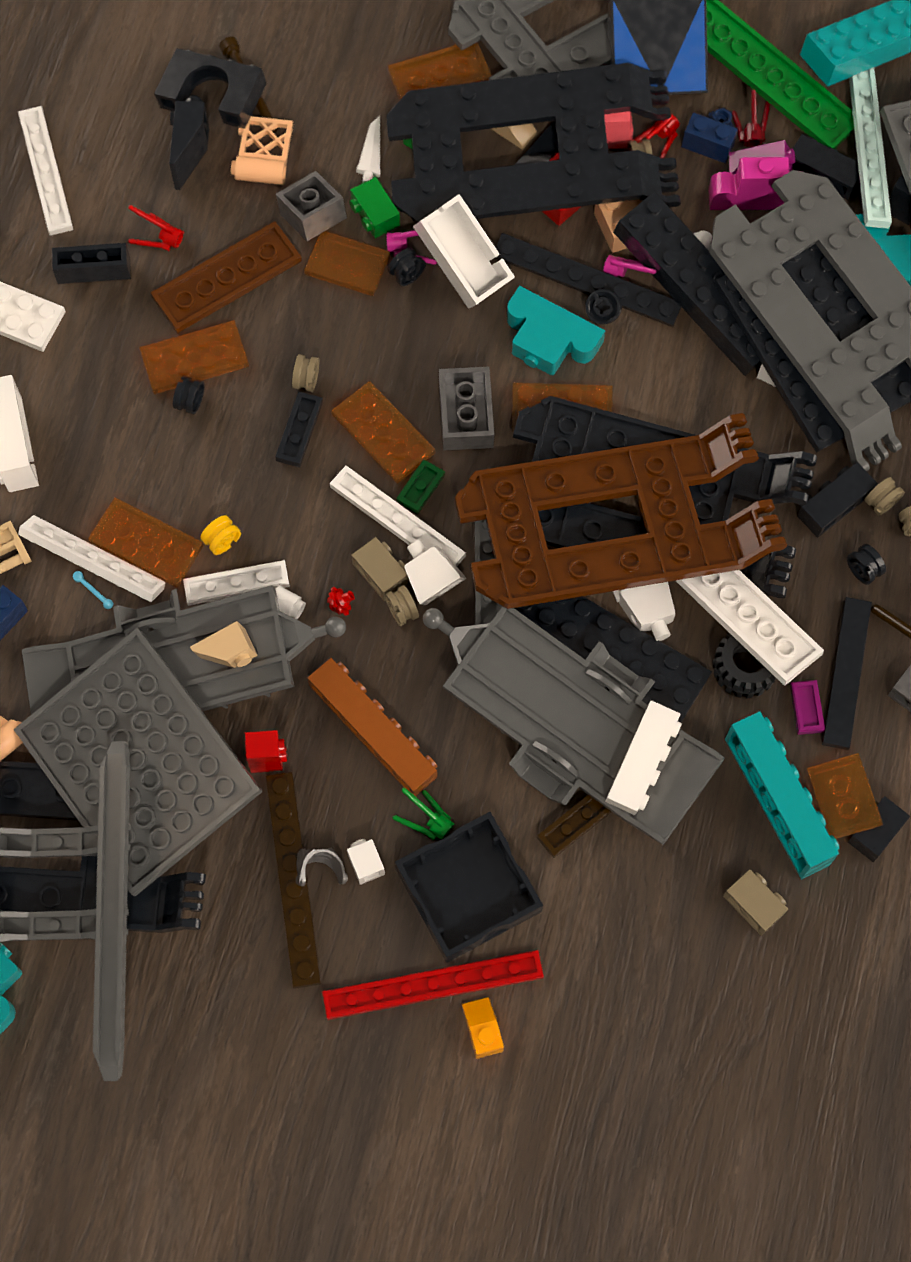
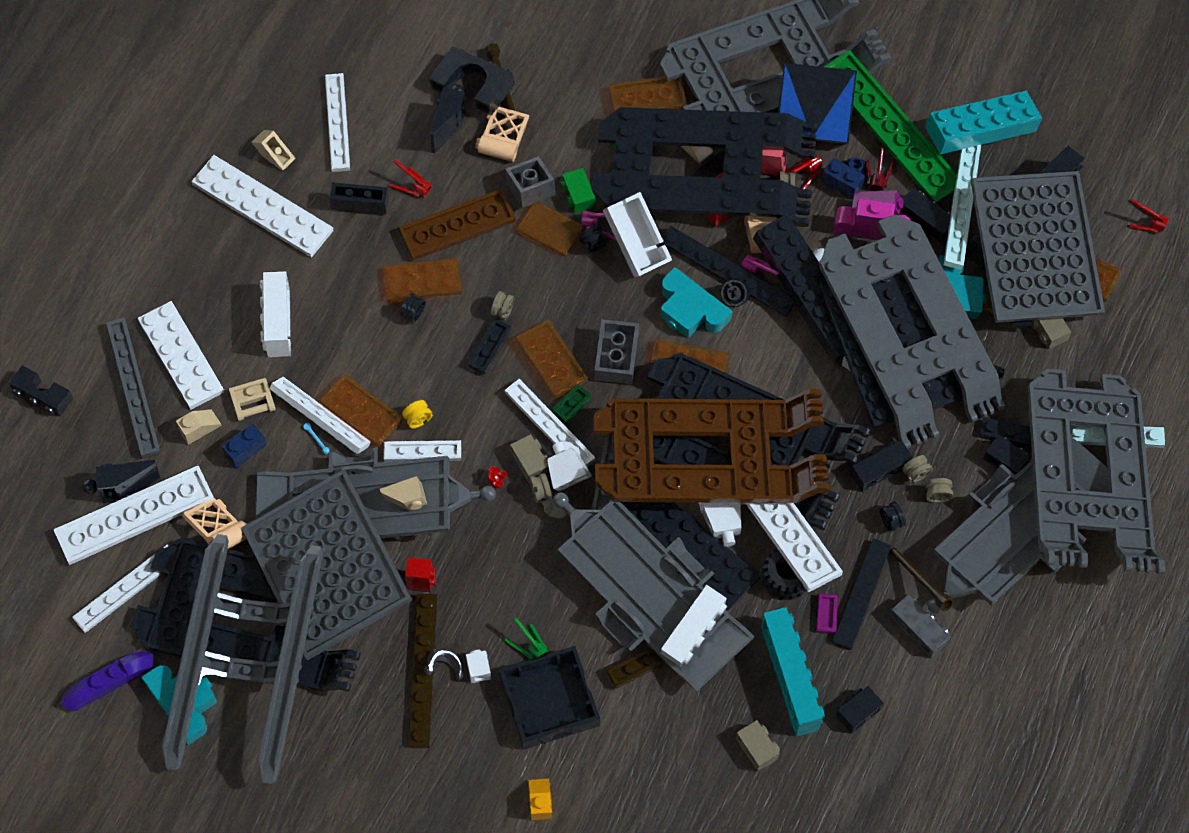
camera: 10 degrees right, 5 degrees down
white brick [276,586,306,620] -> none
dark orange brick [307,658,438,796] -> none
red tile [322,950,544,1020] -> none
white bar [357,116,381,183] -> none
clear orange tile [807,753,883,839] -> none

